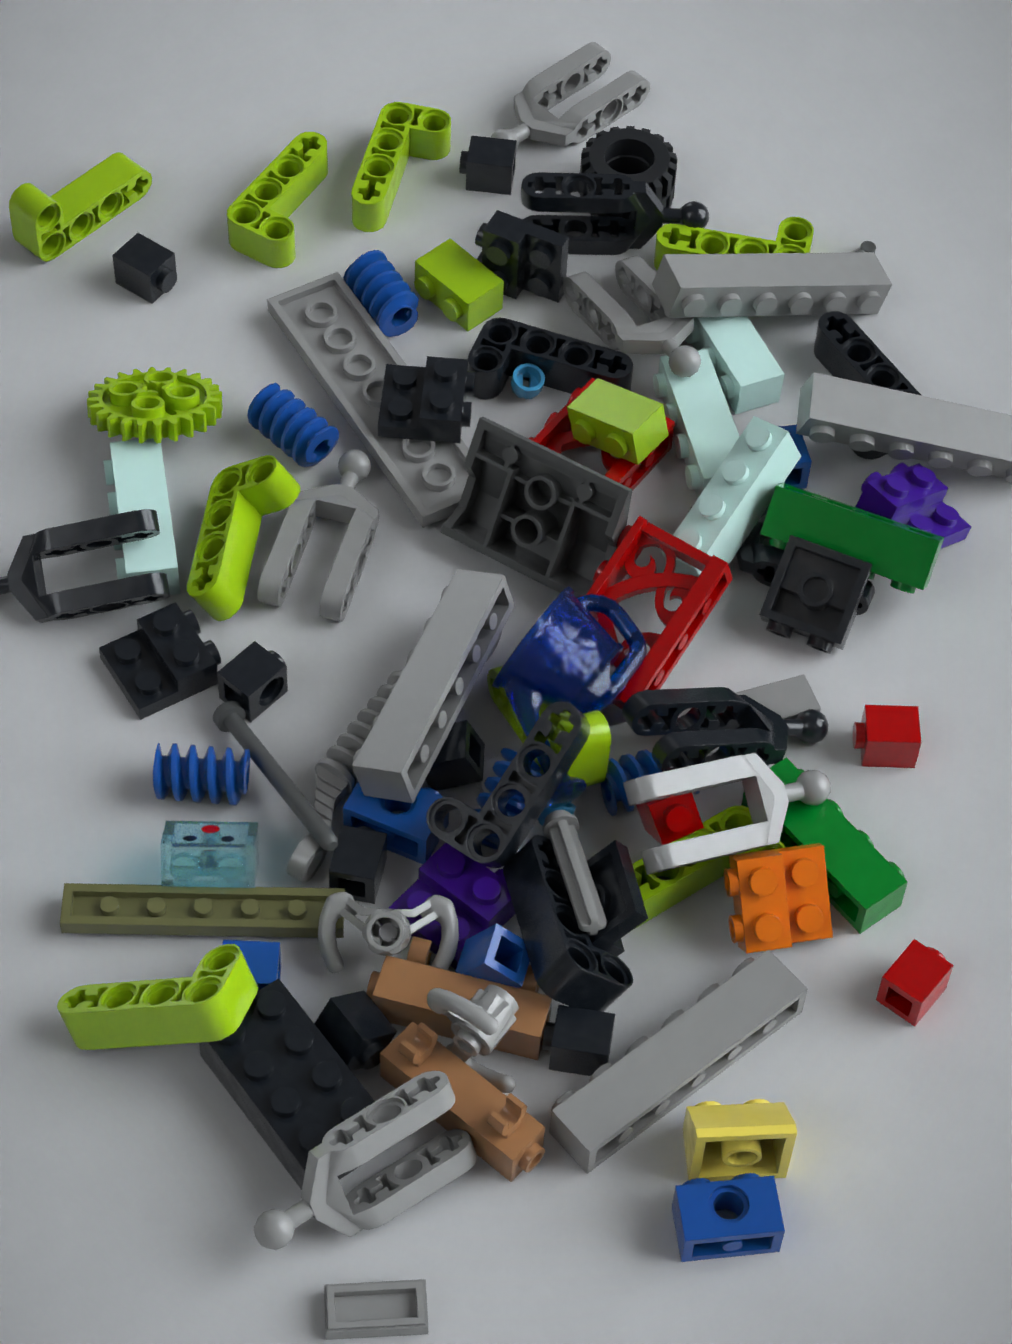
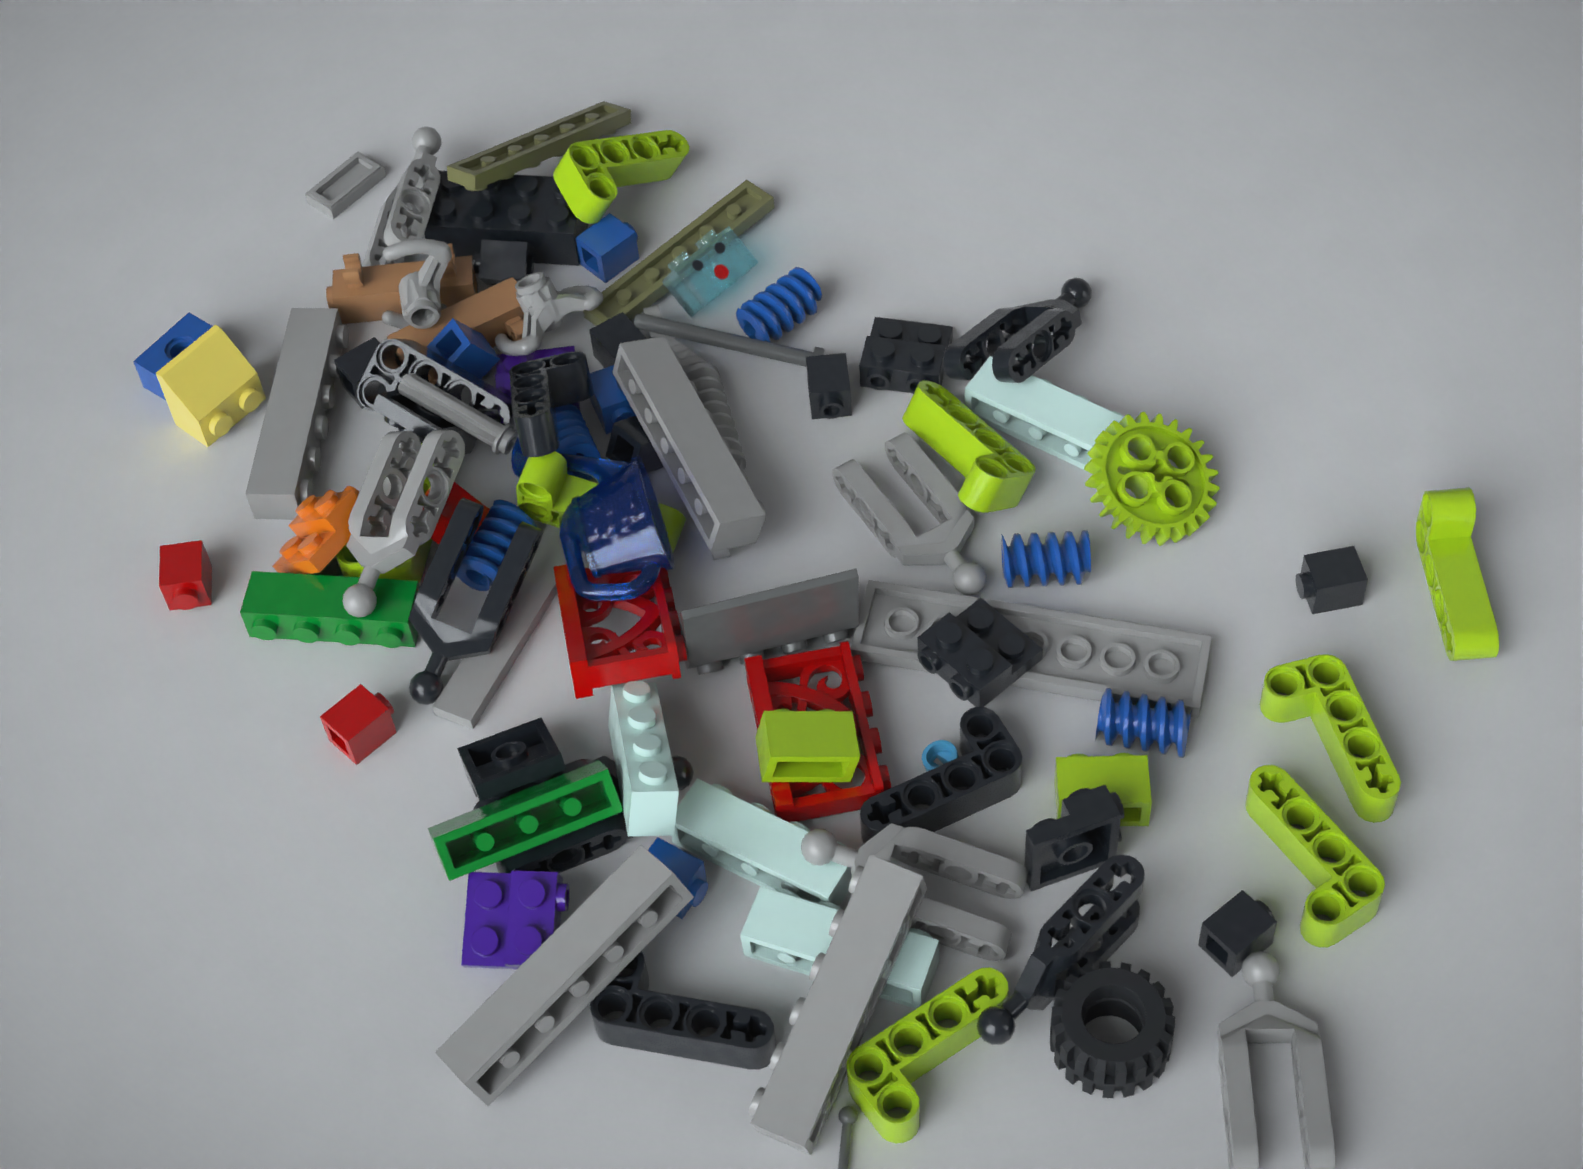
camera: 140 degrees right, 0 degrees up
none -> olive plate [447,101,631,191]

